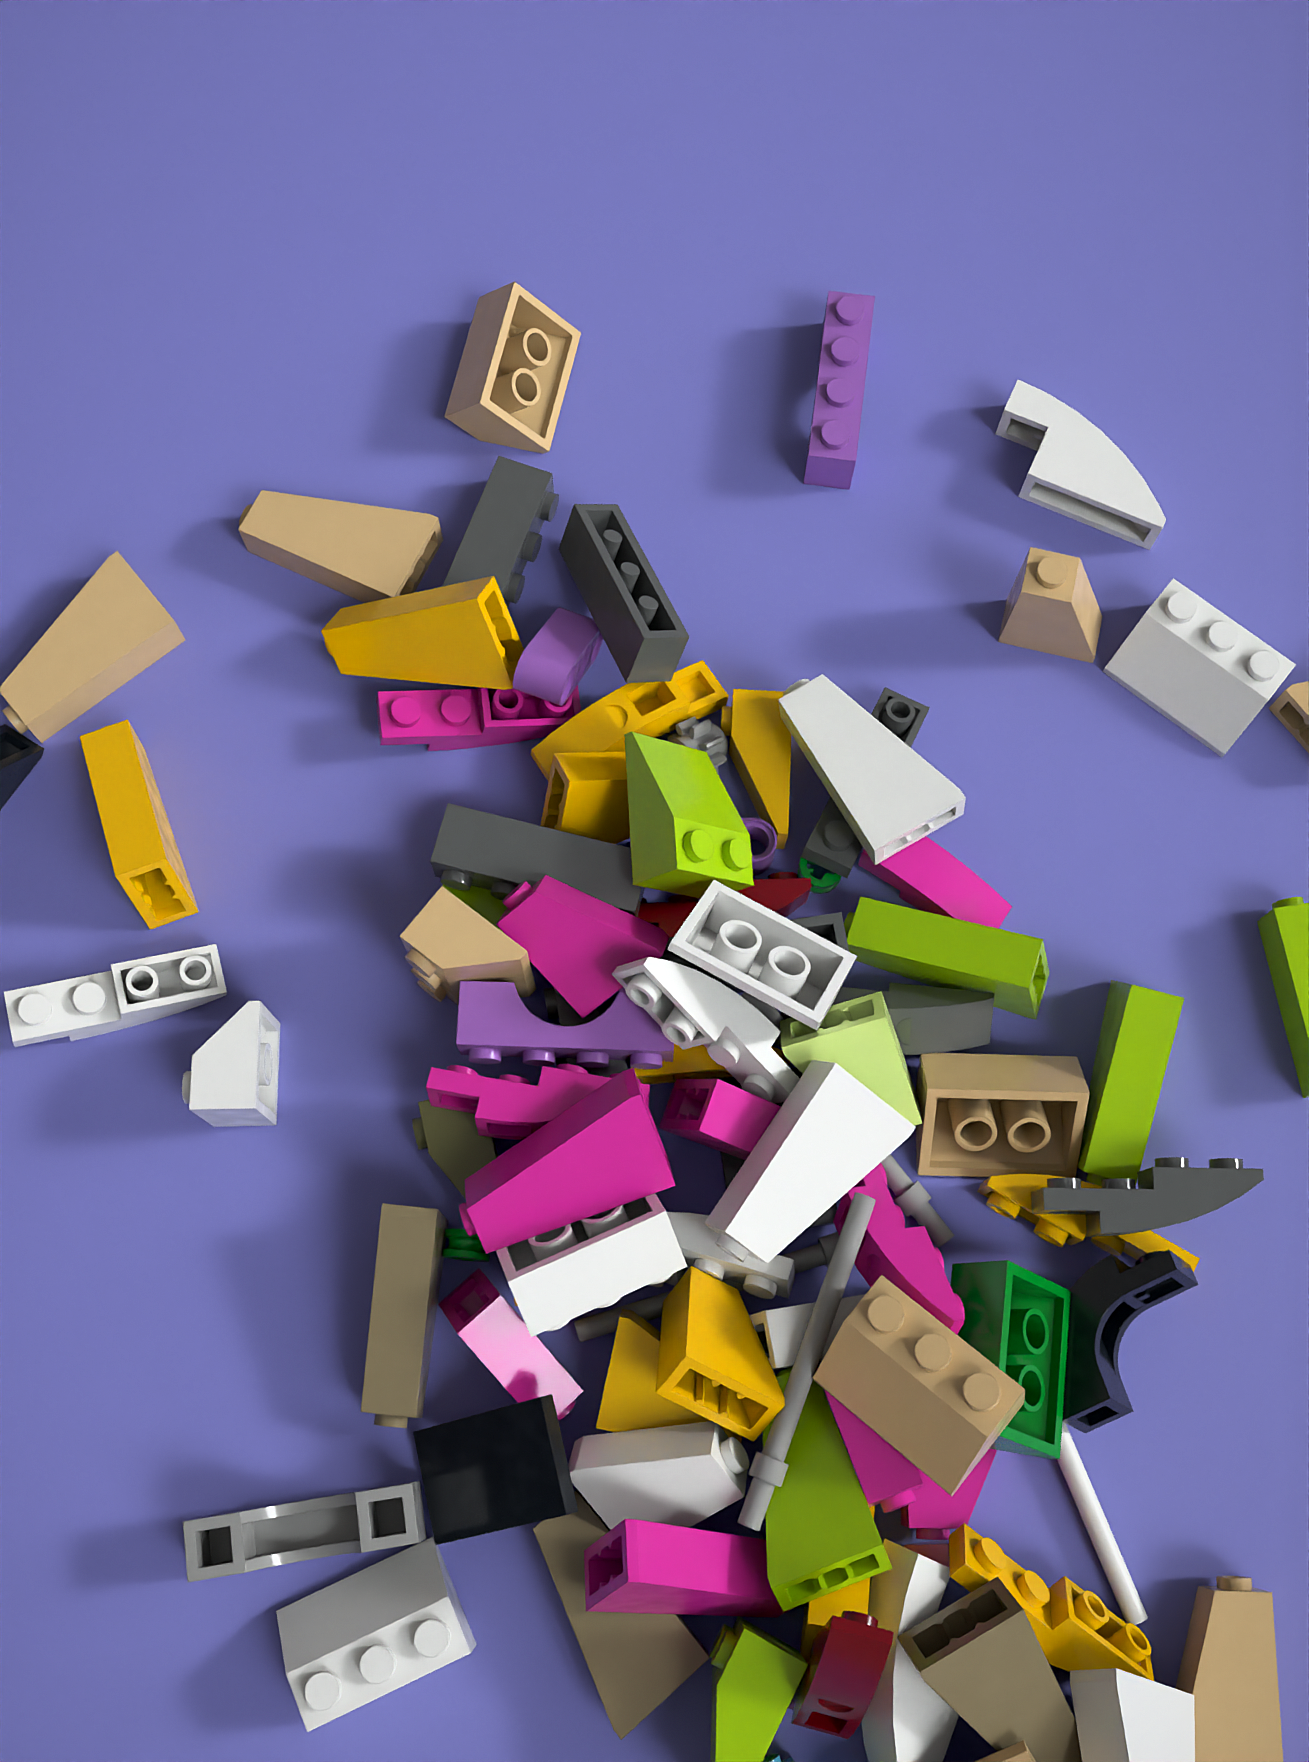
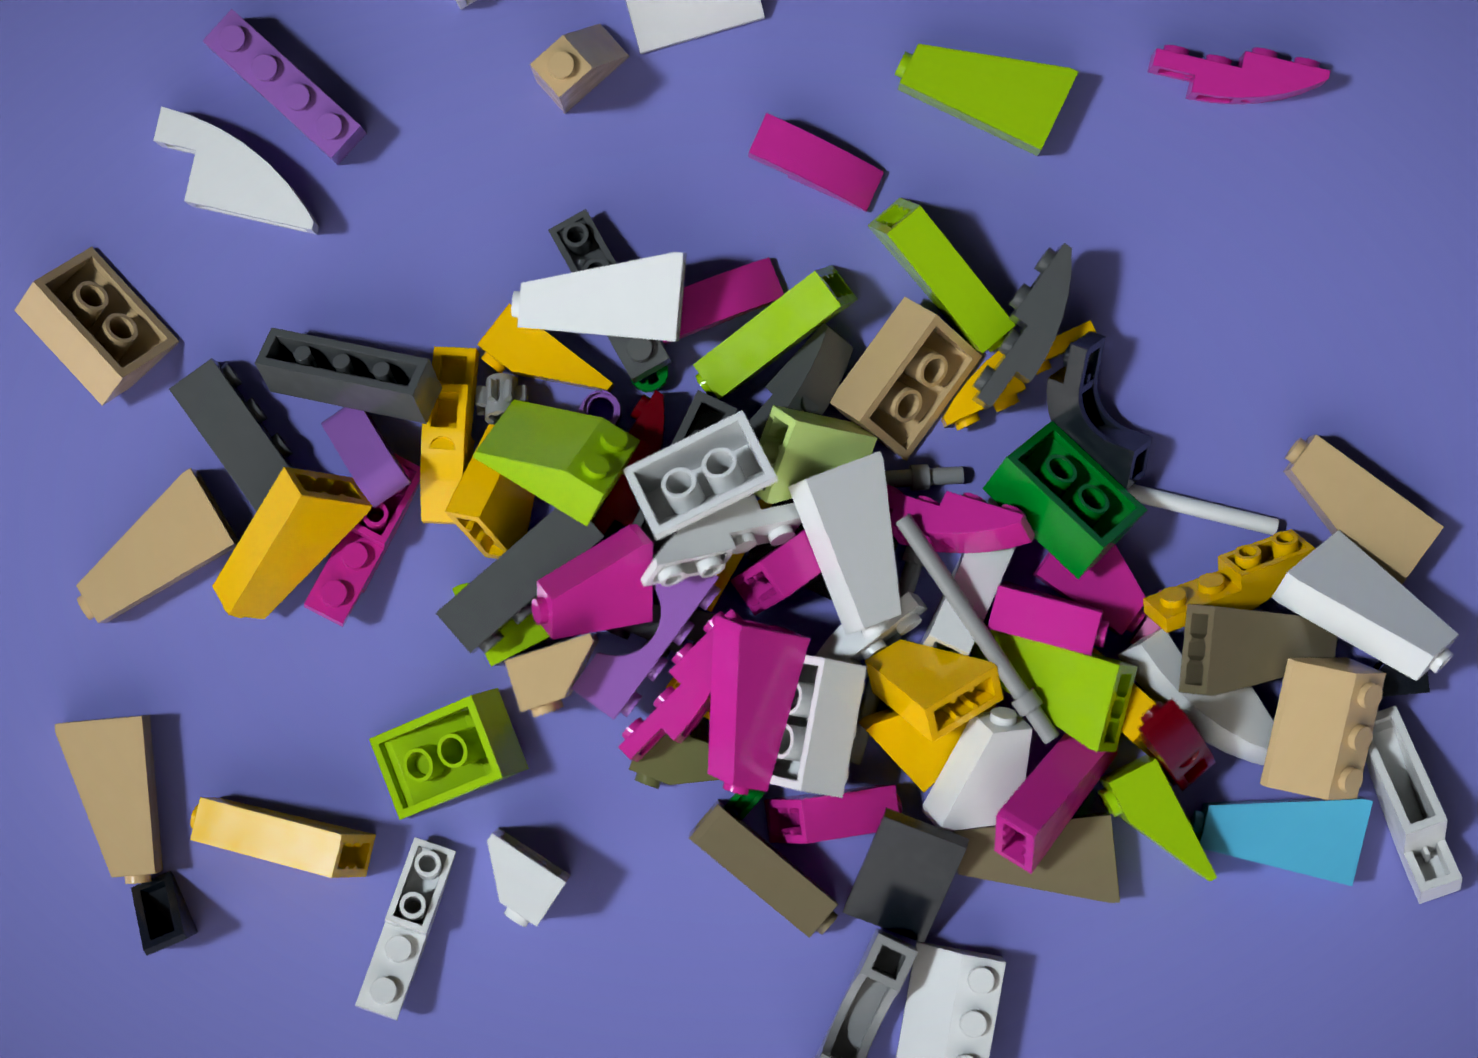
camera: 55 degrees left, 15 degrees up
tan slope [813,1275,1025,1497] -> none
none -> white slope [154,106,319,235]
none -> lime slope [369,688,529,820]
none -> dark pink slope [748,113,884,212]

